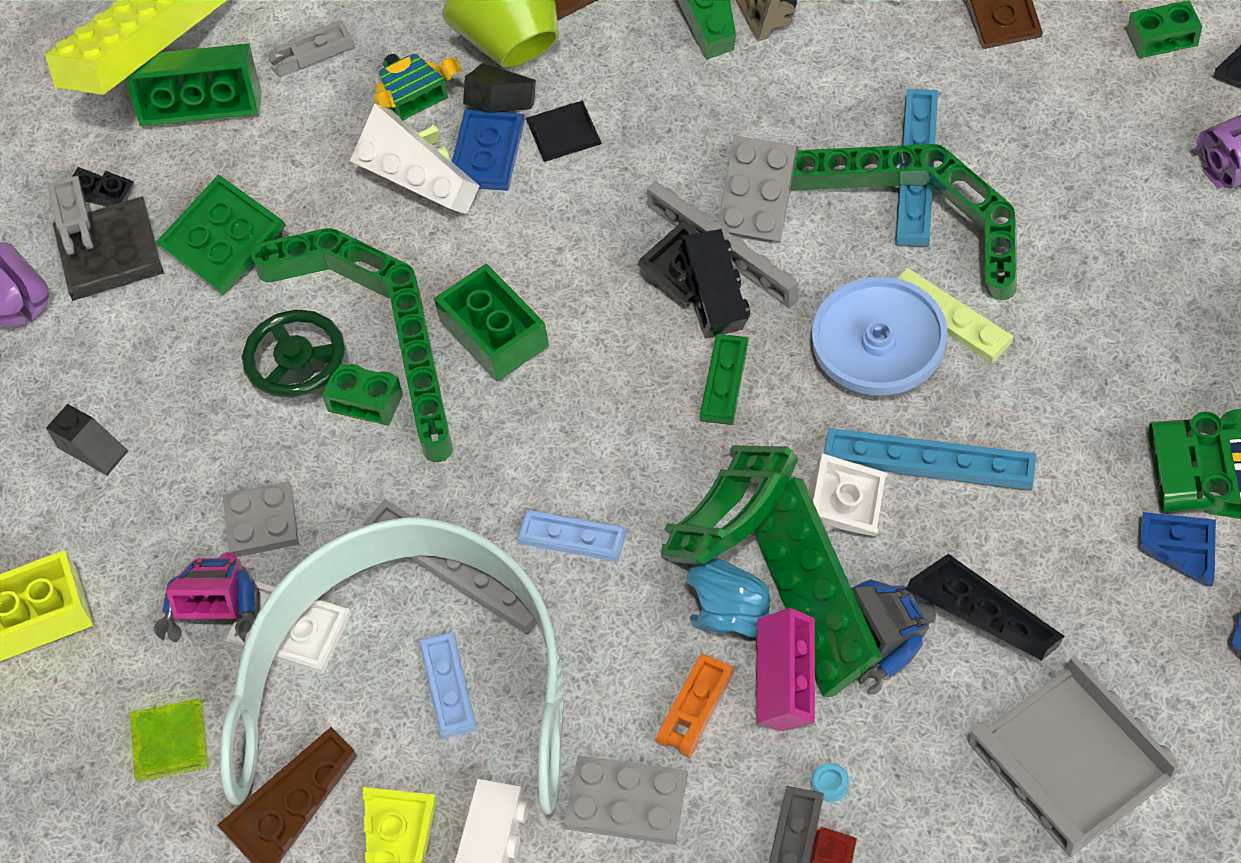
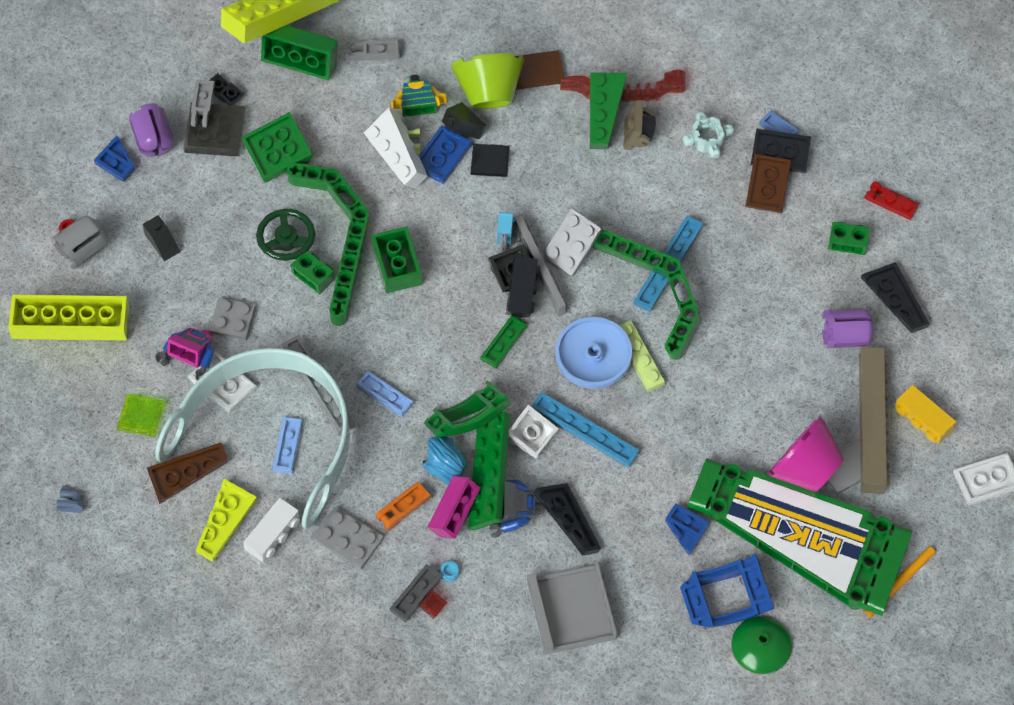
camera: 15 degrees right, 5 degrees up
none -> medium azure piece [497,212,515,253]

